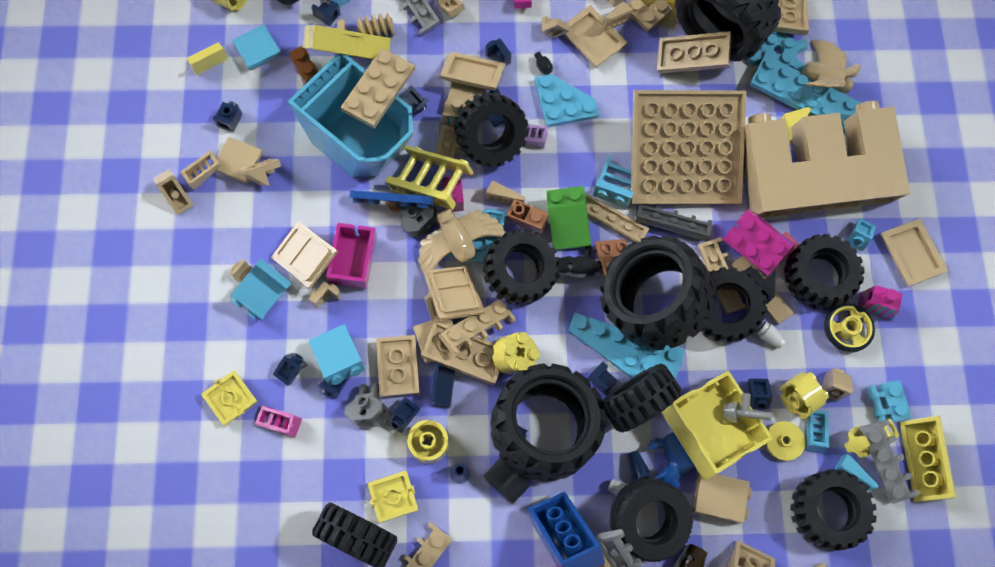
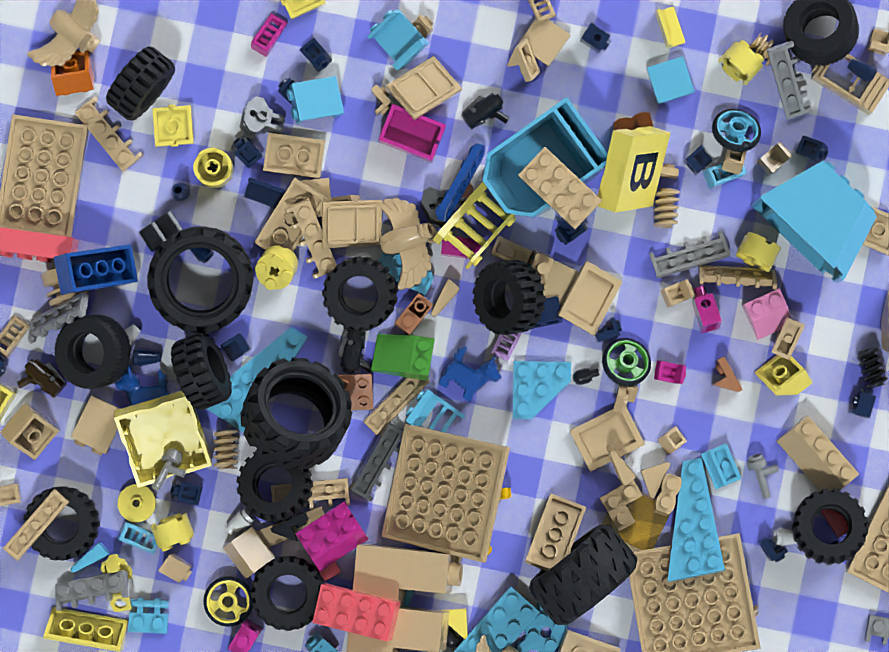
camera: 110 degrees right, 15 degrees up
none -> tan tile [3,489,69,561]
none -> tan piece [214,430,239,469]
none -> tan slope [223,526,275,579]
none -> coral brick [312,583,401,642]
none -> blue animal [438,346,502,402]
none -> black piece [461,93,510,130]
none -> bright green wheel [602,338,651,386]

